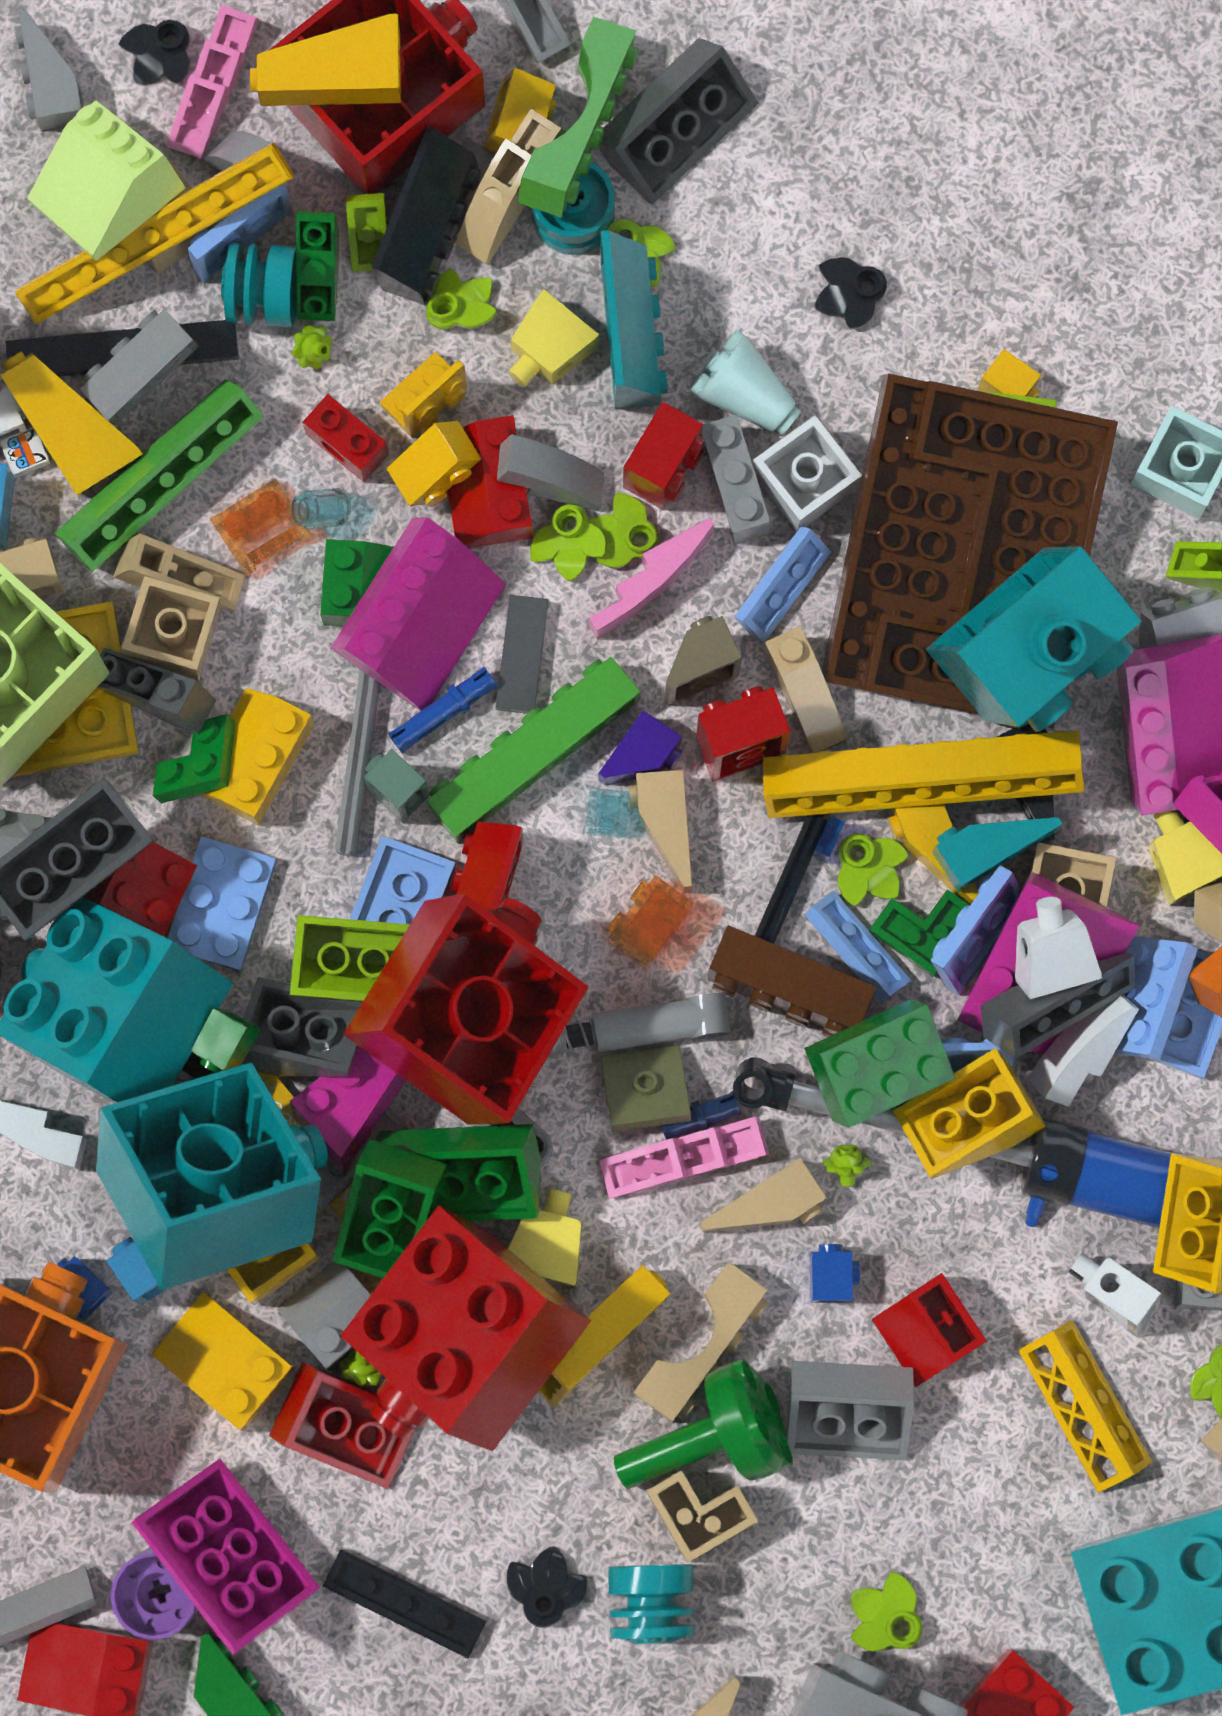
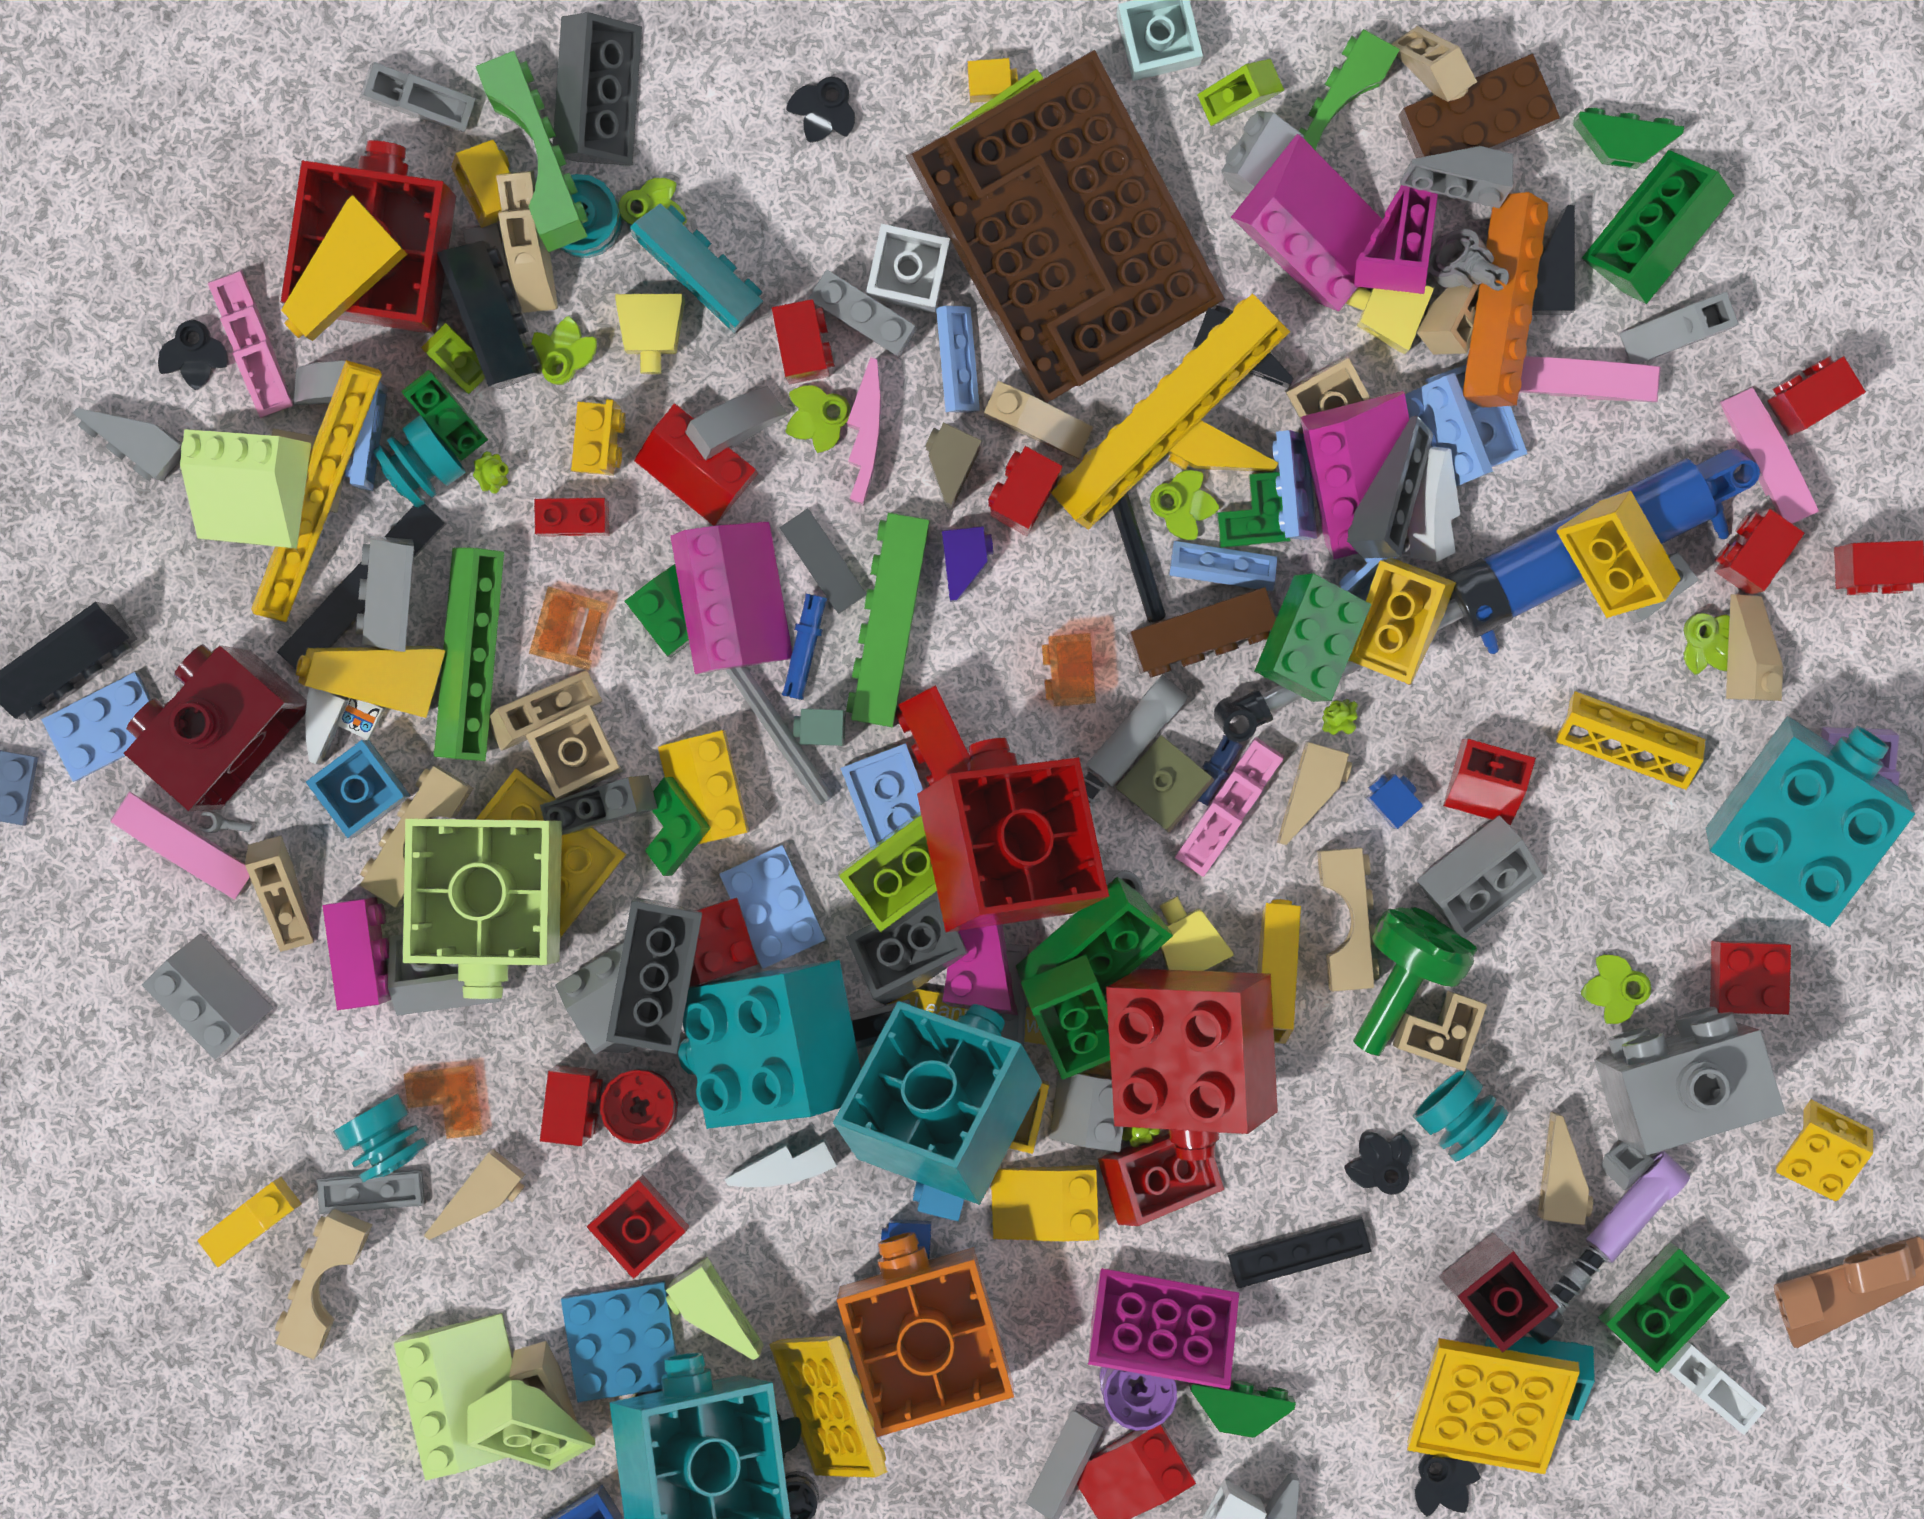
camera: 35 degrees left, 10 degrees up
brick [191,1008,260,1073] -> none
clear light blue brick [291,488,351,530] -> none
yellow brick [386,421,481,507] -> none
lime plate [530,504,606,581] -> none
clear light blue brick [586,788,629,838] -> none
tan slope [629,770,692,893] -> none
light aqua cone [690,329,801,435] -> none
clear blue tile [814,816,845,864] -> none
teal brick [926,546,1142,732] -> none
teal slope [932,817,1062,892] -> none
white torso [1015,897,1102,999] -> none
white torso [1069,1253,1161,1337] -> none

